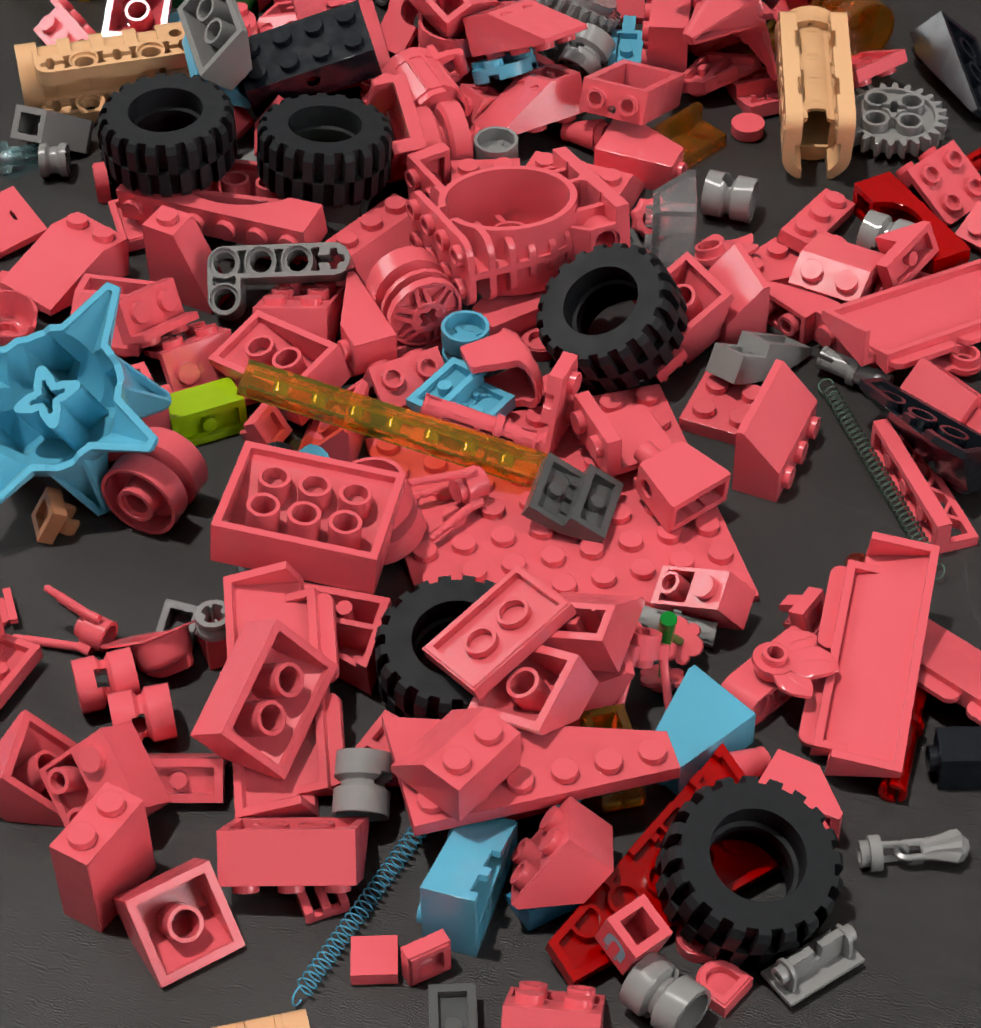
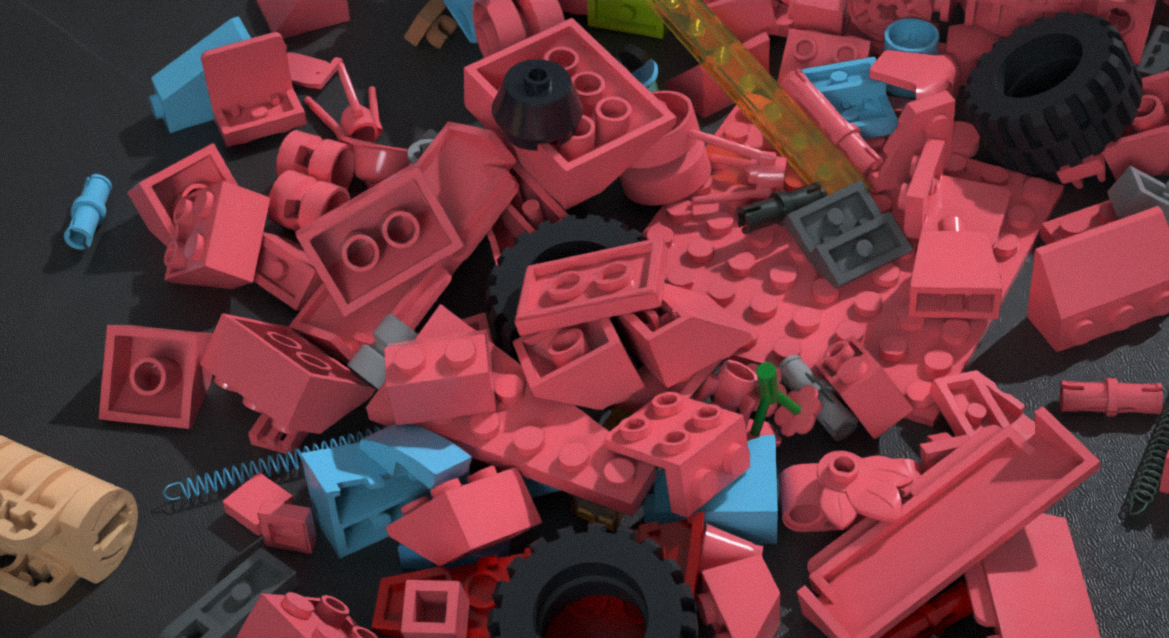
camera: 45 degrees right, 0 degrees up
coral brick [49,782,156,933] -> none
coral tile [239,400,293,445] -> none
none -> medium azure slope [359,423,472,490]
none -> black cone [492,59,583,151]
none -> coral bracket [604,392,751,518]
none -> pearl dark grey pin [735,182,827,235]
none -> coral wing [929,370,1036,440]
none -> coral pin [1059,378,1163,417]

